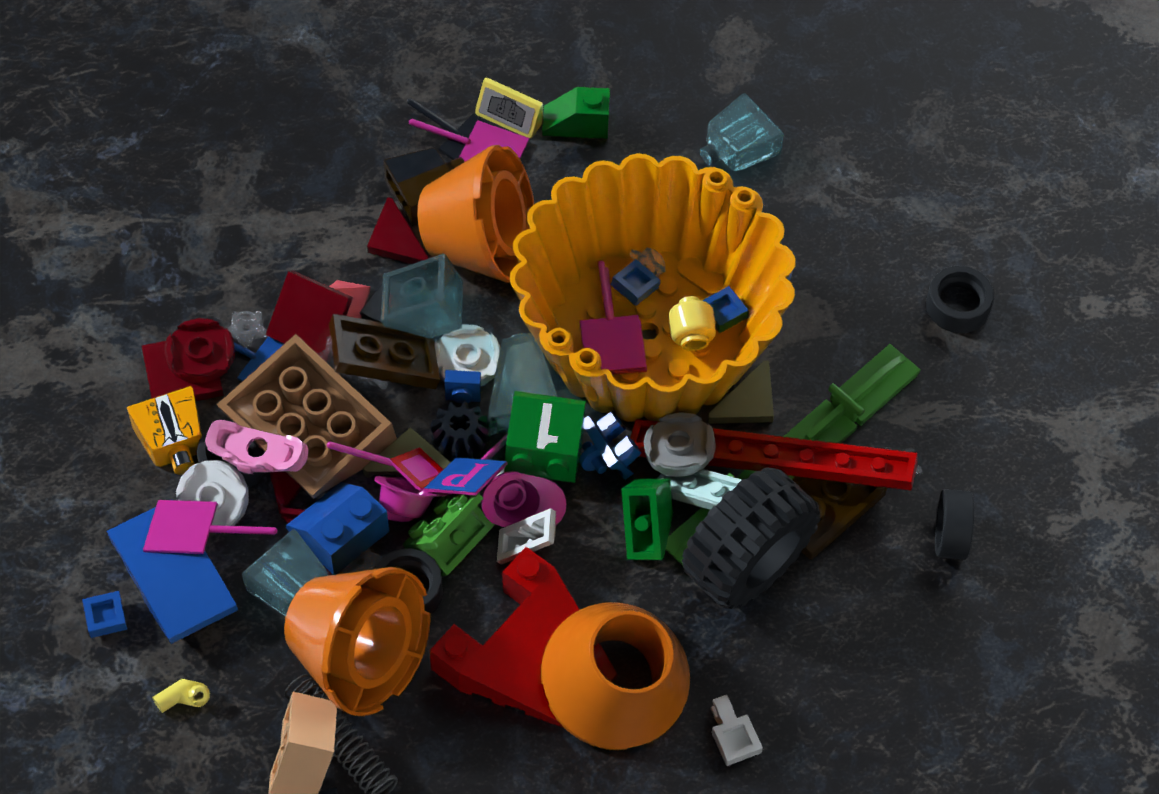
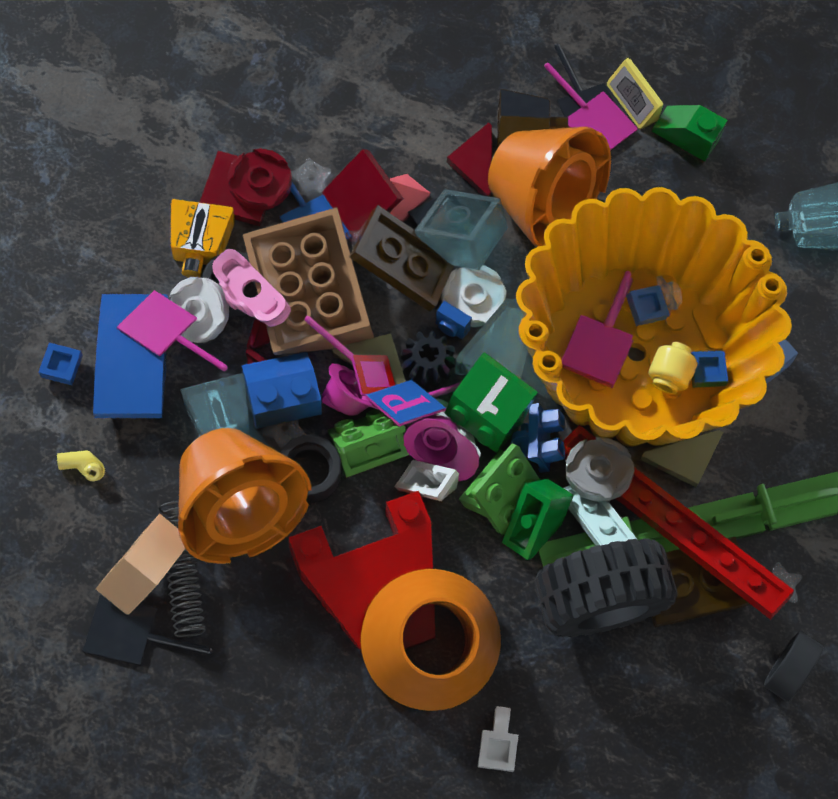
camera: 25 degrees right, 10 degrees up
none -> bright green bracket [459,443,540,535]

